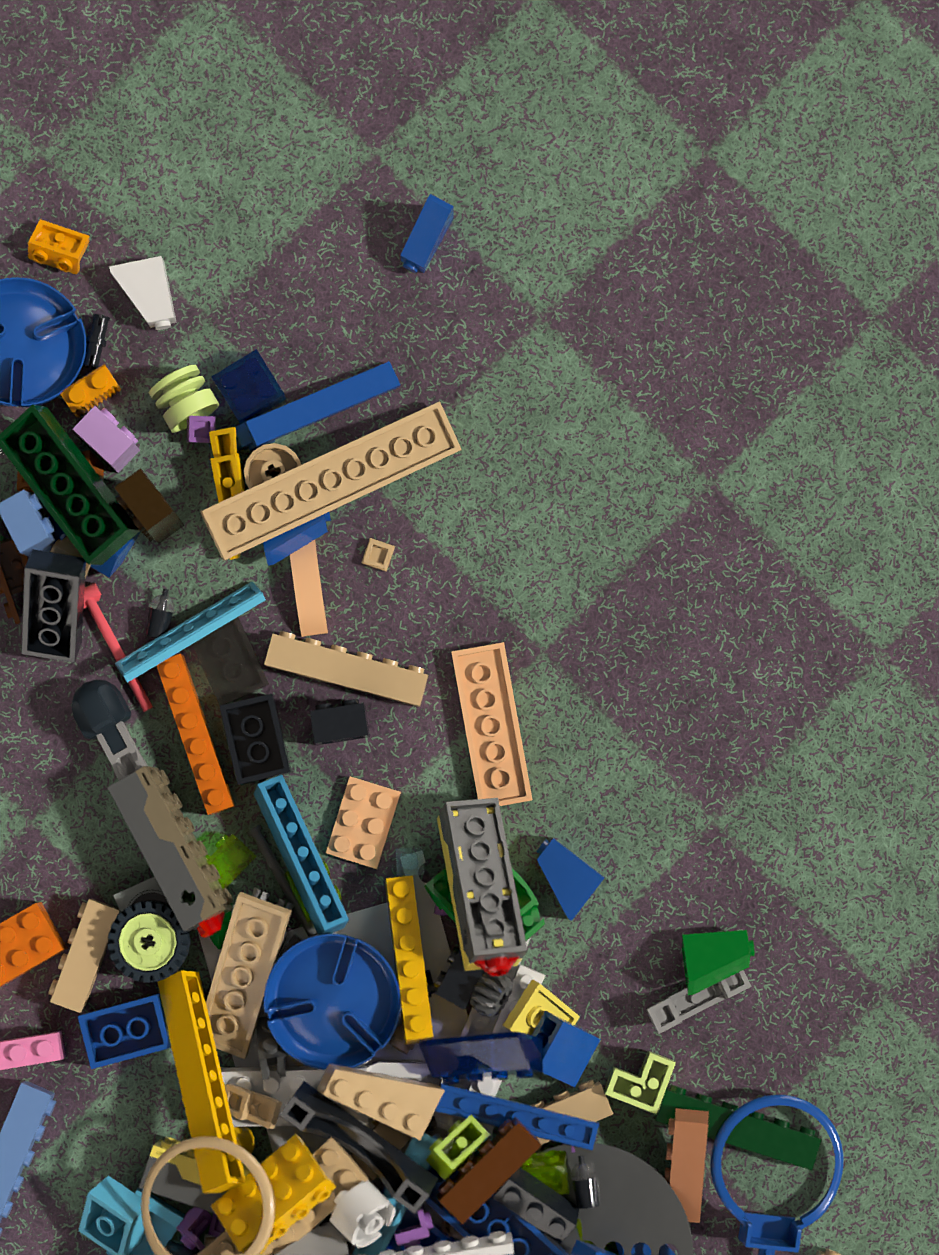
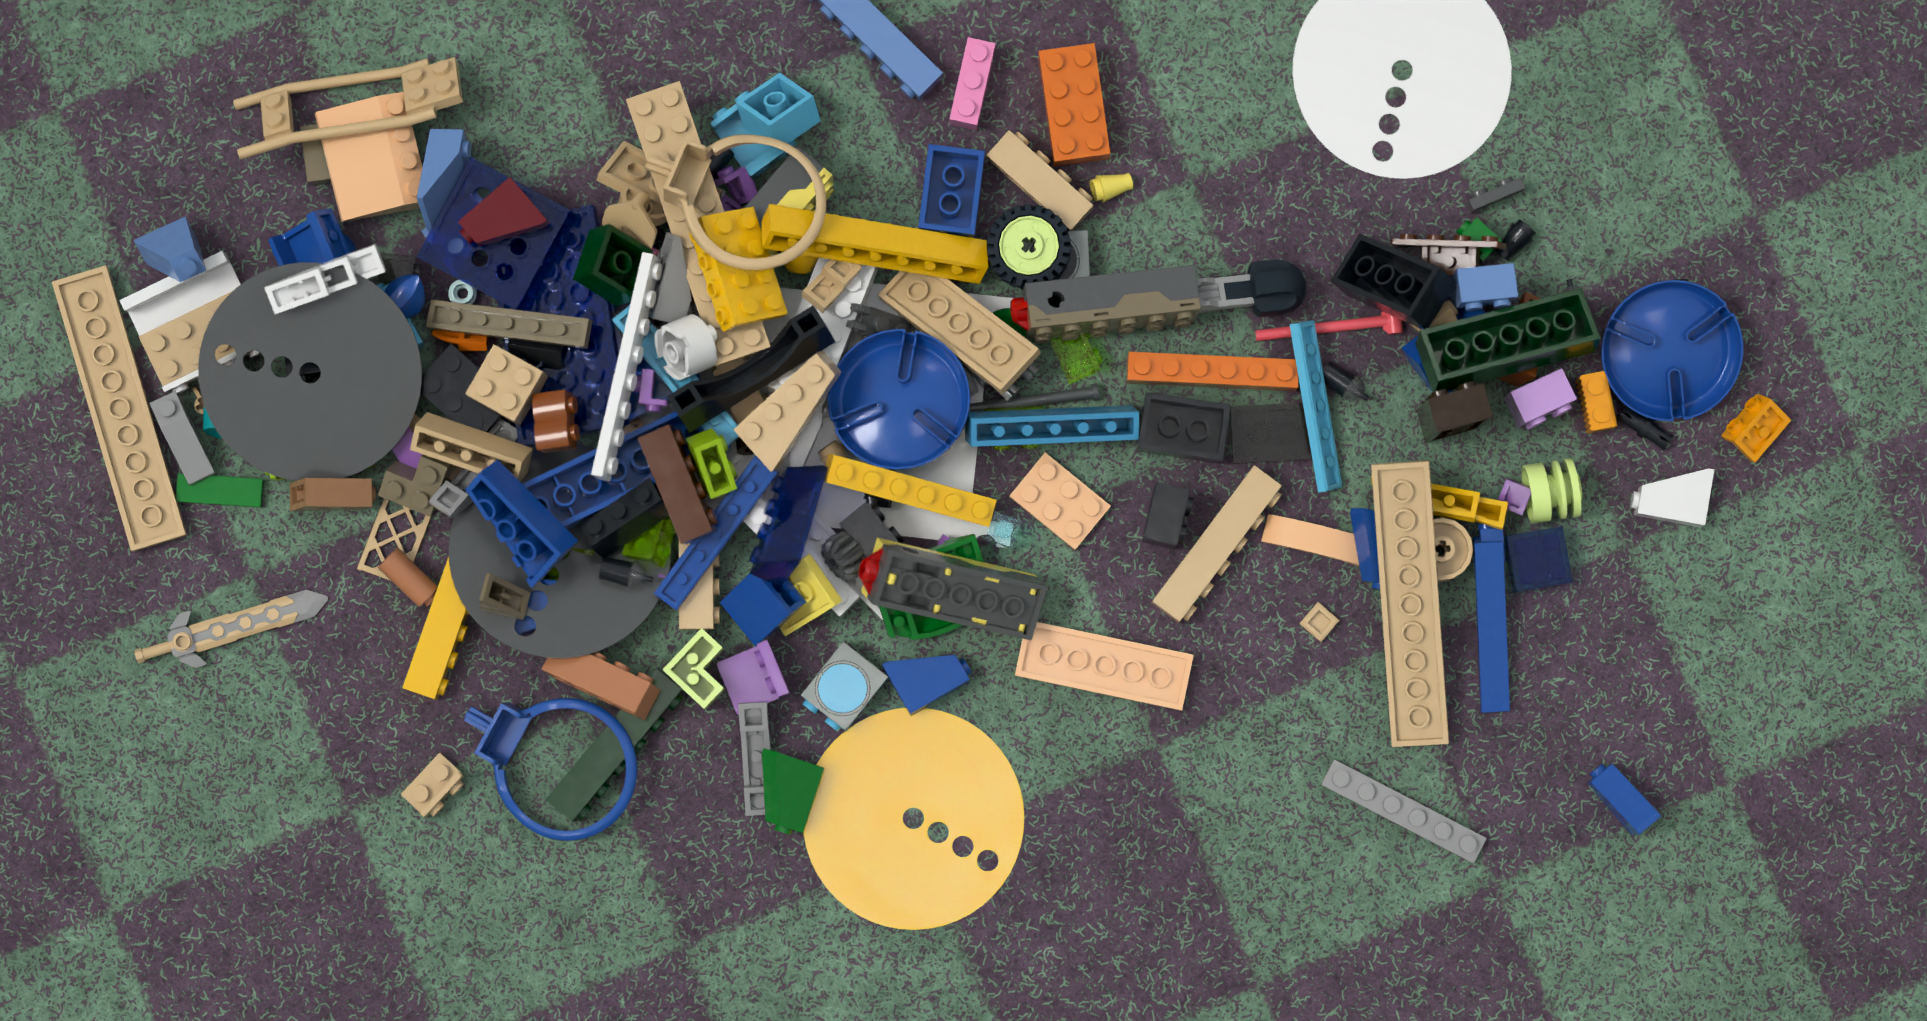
camera: 115 degrees right, 0 degrees up
none -> medium lavender bracket [717,640,790,715]
none -> panel [801,642,888,732]
none -> yellow piece [803,708,1024,930]
none -> light yellow cone [1090,173,1133,203]
none -> light grey plate [1321,759,1487,864]

